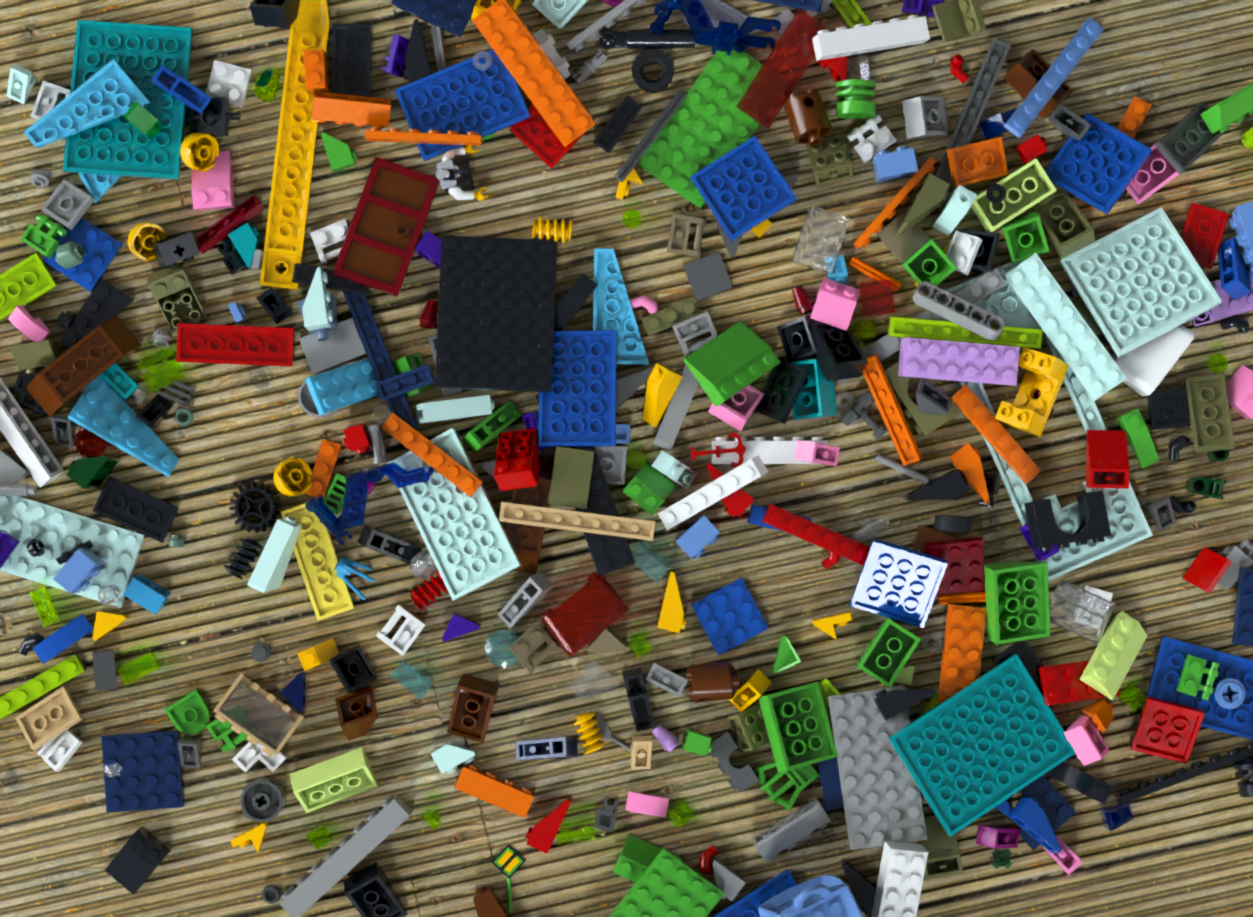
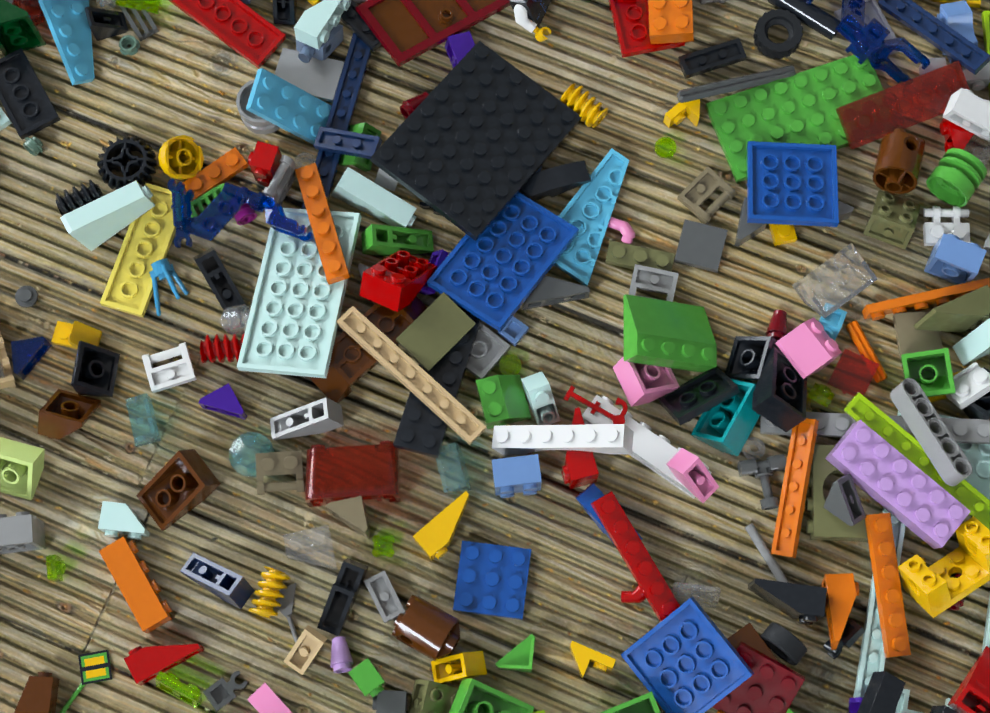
camera: 40 degrees right, 15 degrees down
yellow slope [642,363,683,427] -> none
light grey beam [653,365,699,451] -> none

